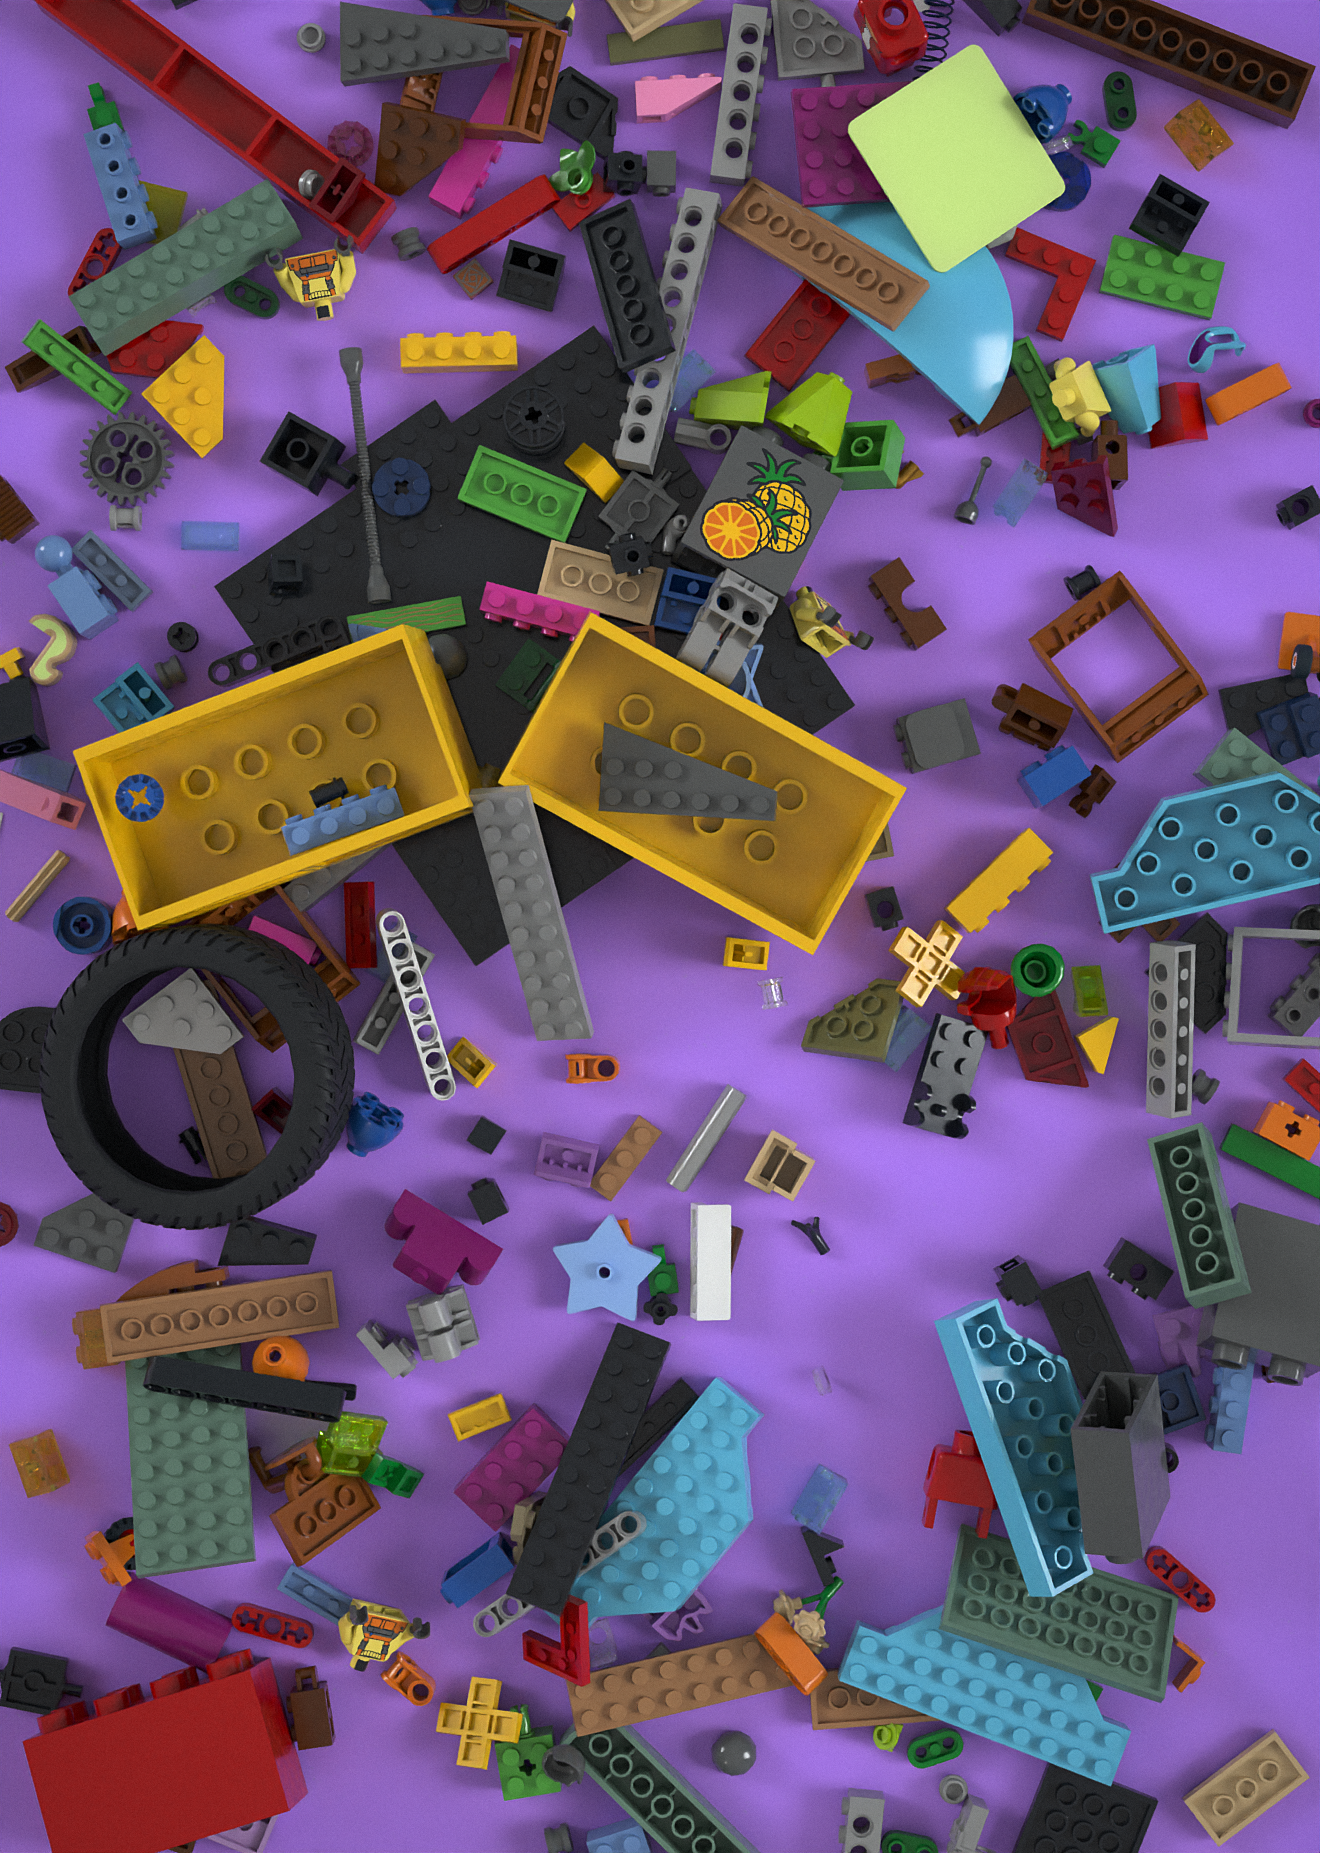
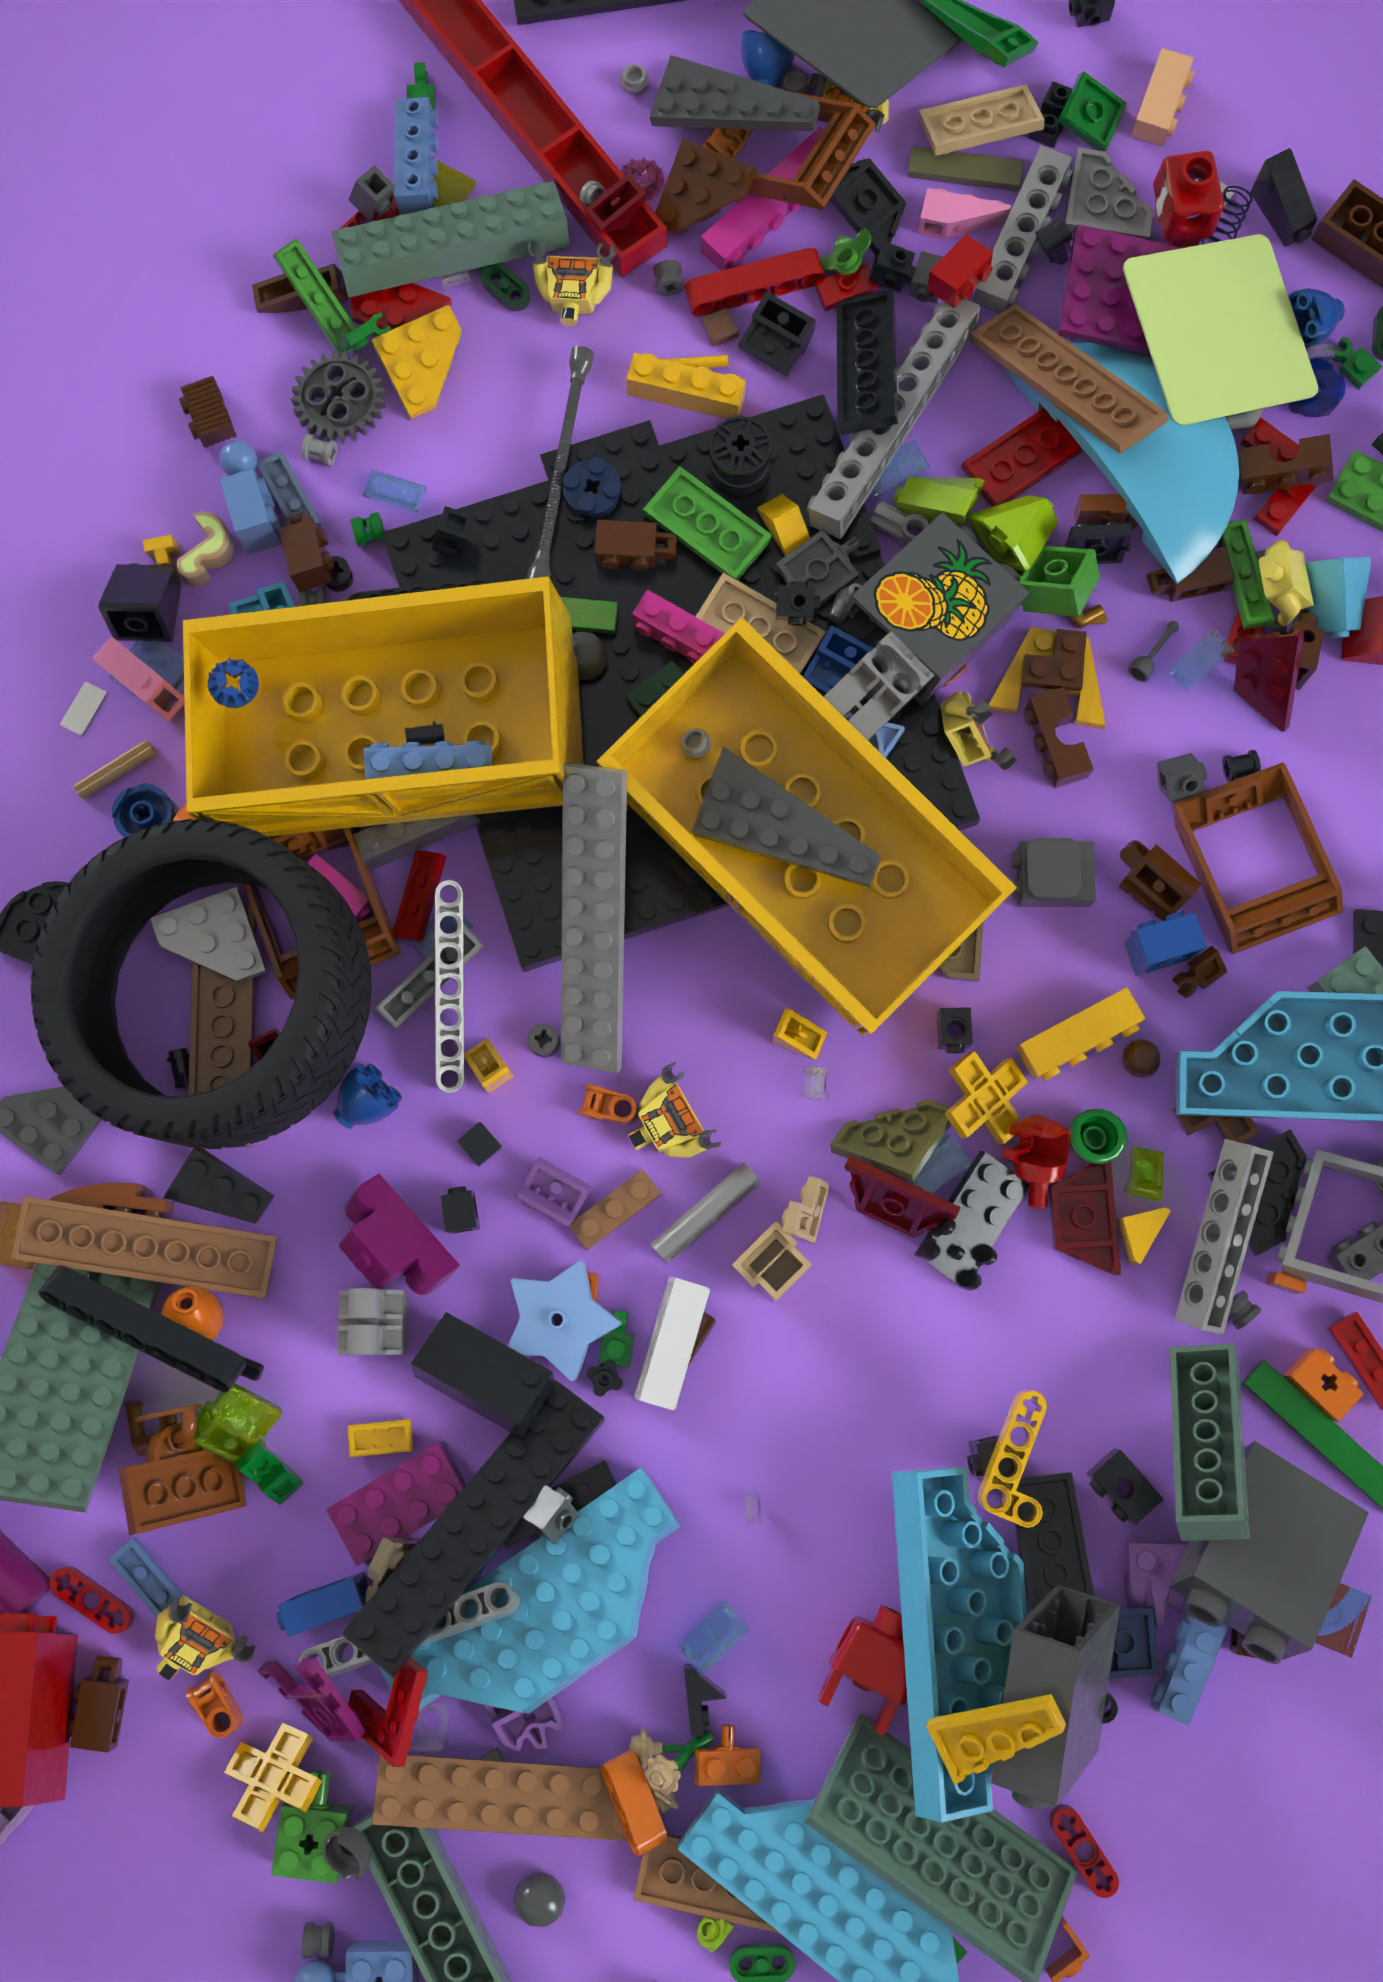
camera: 25 degrees right, 10 degrees down
black brick [260,411,357,497] -> none
light grey plate [356,1320,418,1379] -> none
black bar [791,1217,830,1255] -> none
none -> magenta wing [257,1658,366,1741]
none -> reddish brown brick [279,510,334,592]
none -> green plate [337,312,391,352]
none -> dark grey brick [348,165,395,221]
none -> green wheel [350,512,385,547]
none -> black brick [411,1312,555,1438]
none -> dark grey brick [522,1485,579,1544]
none -> dark grey wheel [528,1024,560,1057]
none -> reddish brown brick [595,520,677,571]
none -> torso [628,1062,721,1158]
none -> yellow piece [662,355,728,368]
none -> light grey plate [681,728,712,759]
none -> orange plate [694,1724,761,1787]
none -> tan plate [782,1176,830,1244]
none -> dark red wing [845,1155,961,1238]
none -> yellow wing [926,1694,1066,1785]
none -> red brick [927,234,993,308]
none -> yellow beam [977,1390,1047,1528]
none -> yellow wing [987,627,1106,729]
none -> reddish brown plate [1021,629,1087,692]
none -> black piece [1035,216,1073,265]
none -> black plate [1065,522,1132,564]
none -> reddish brown piece [1122,1039,1160,1078]
none -> dark grey brick [1157,753,1207,801]
none -> reddish brown arch [1238,434,1334,495]
none -> orange tile [1266,1271,1307,1294]

